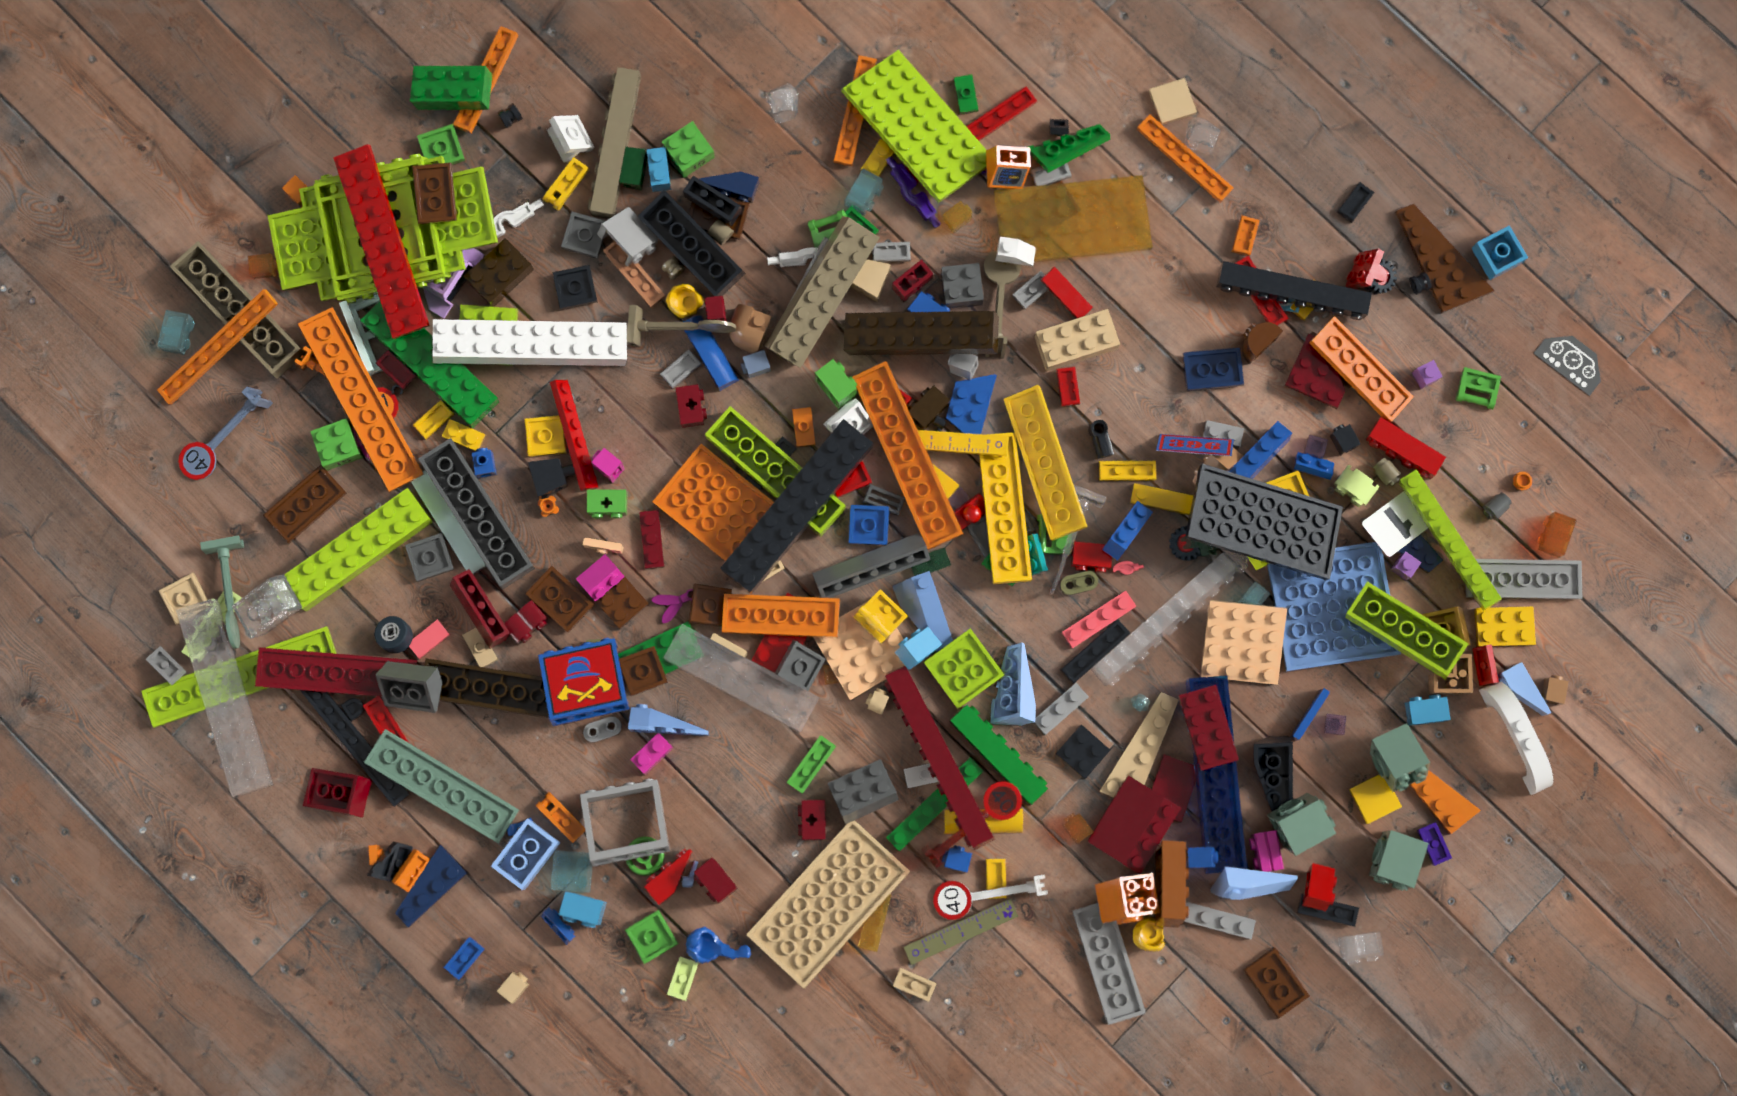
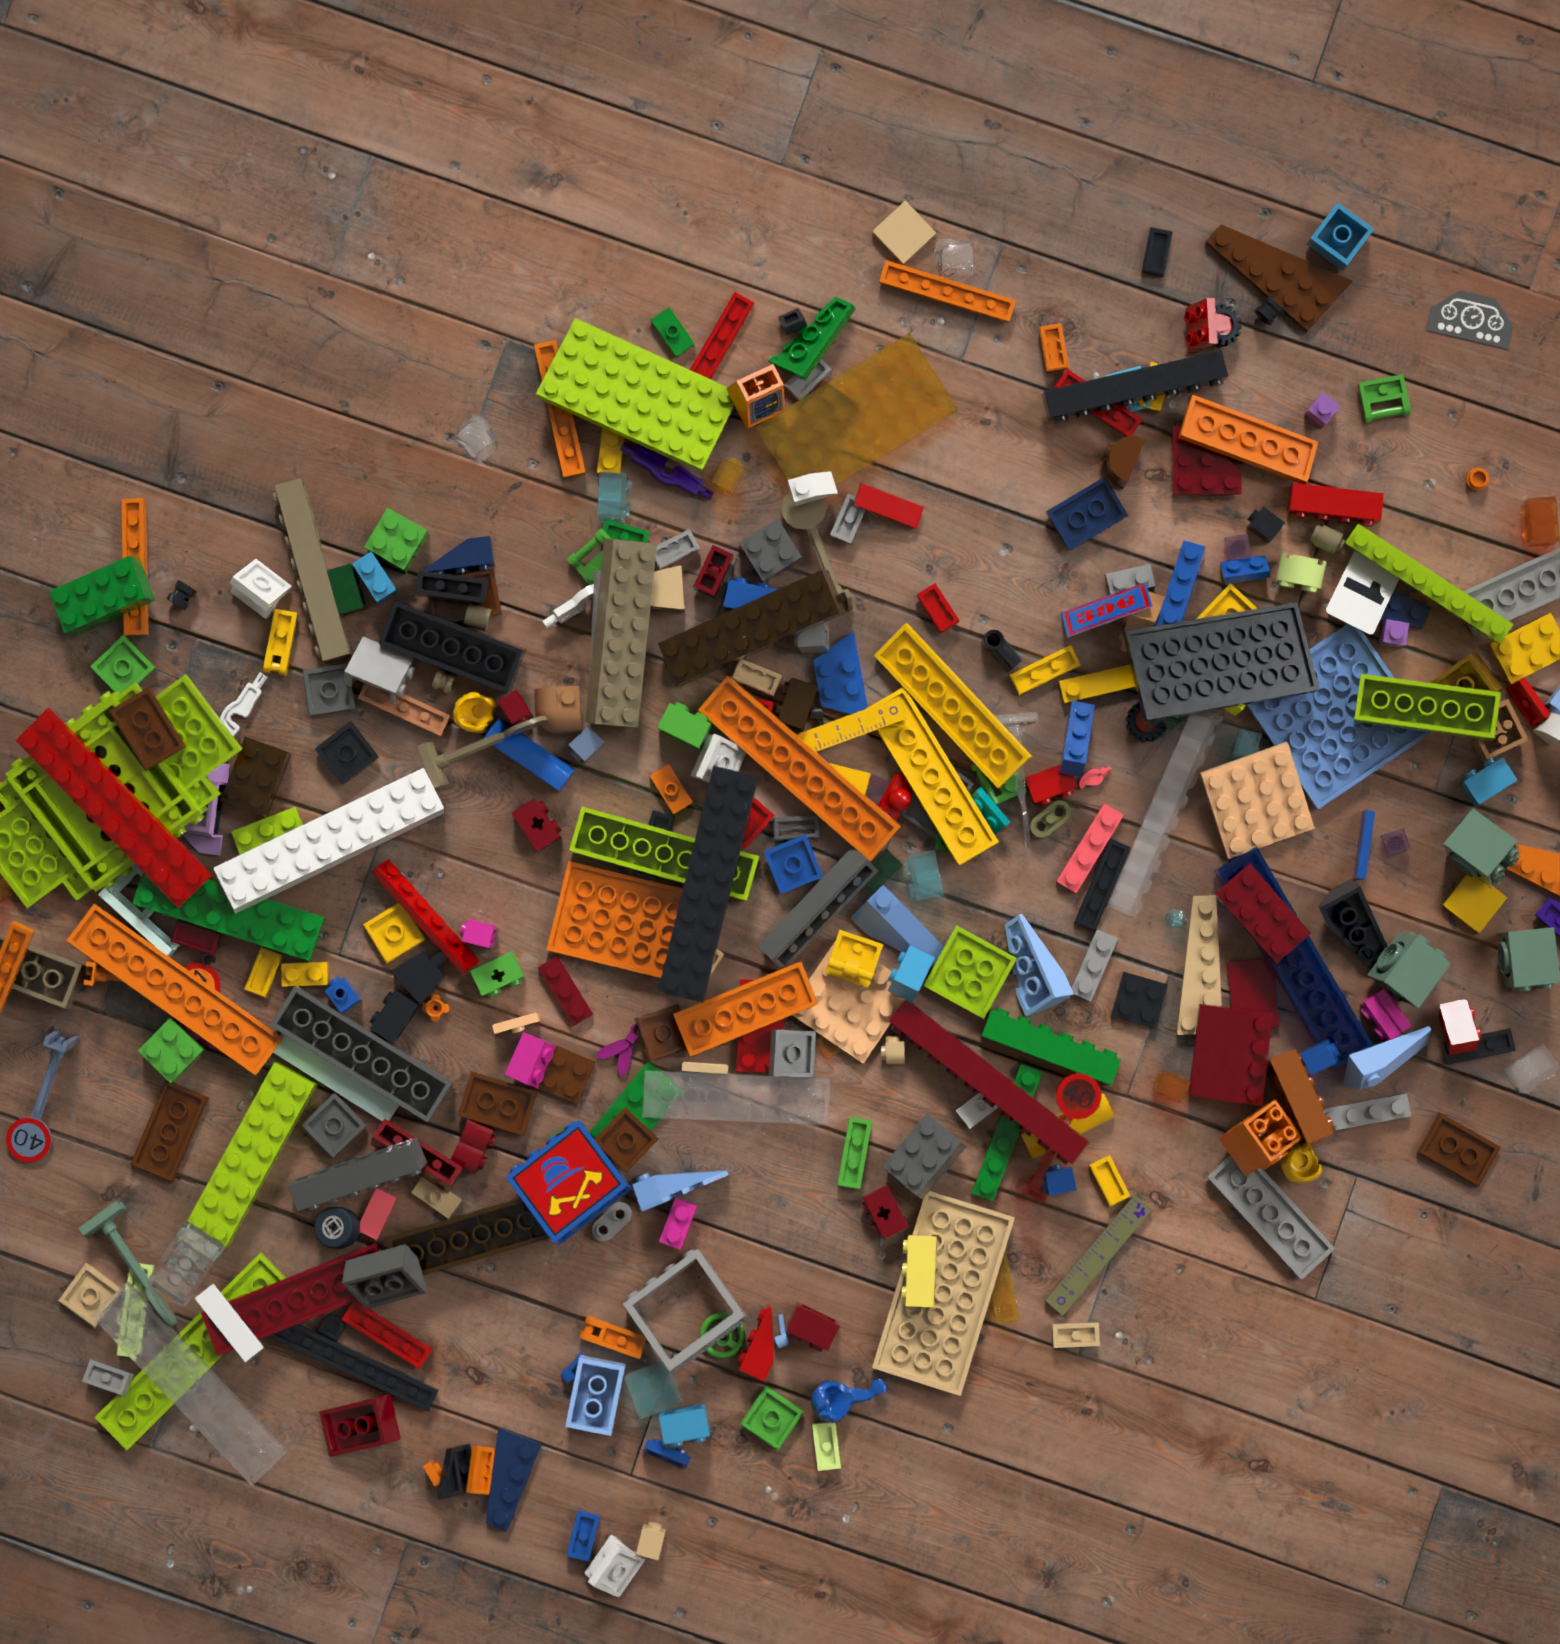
camera: 20 degrees left, 5 degrees up
sand green plate [364,729,519,844] -> none
light grey tile [660,350,701,389] -> none
white piece [933,875,1048,920] -> none
tan brick [1034,309,1120,372] -> none
dark grey brick [1483,492,1512,520] -> none
none -> white sticker [195,1284,264,1362]
none -> dark grey brick [287,1137,427,1211]
none -> black brick [370,990,420,1044]
none -> white bracket [584,1535,646,1597]
none -> tan plate [732,659,782,697]
none -> light yellow brick [901,1235,937,1307]
none -> clear light blue brick [904,850,944,902]

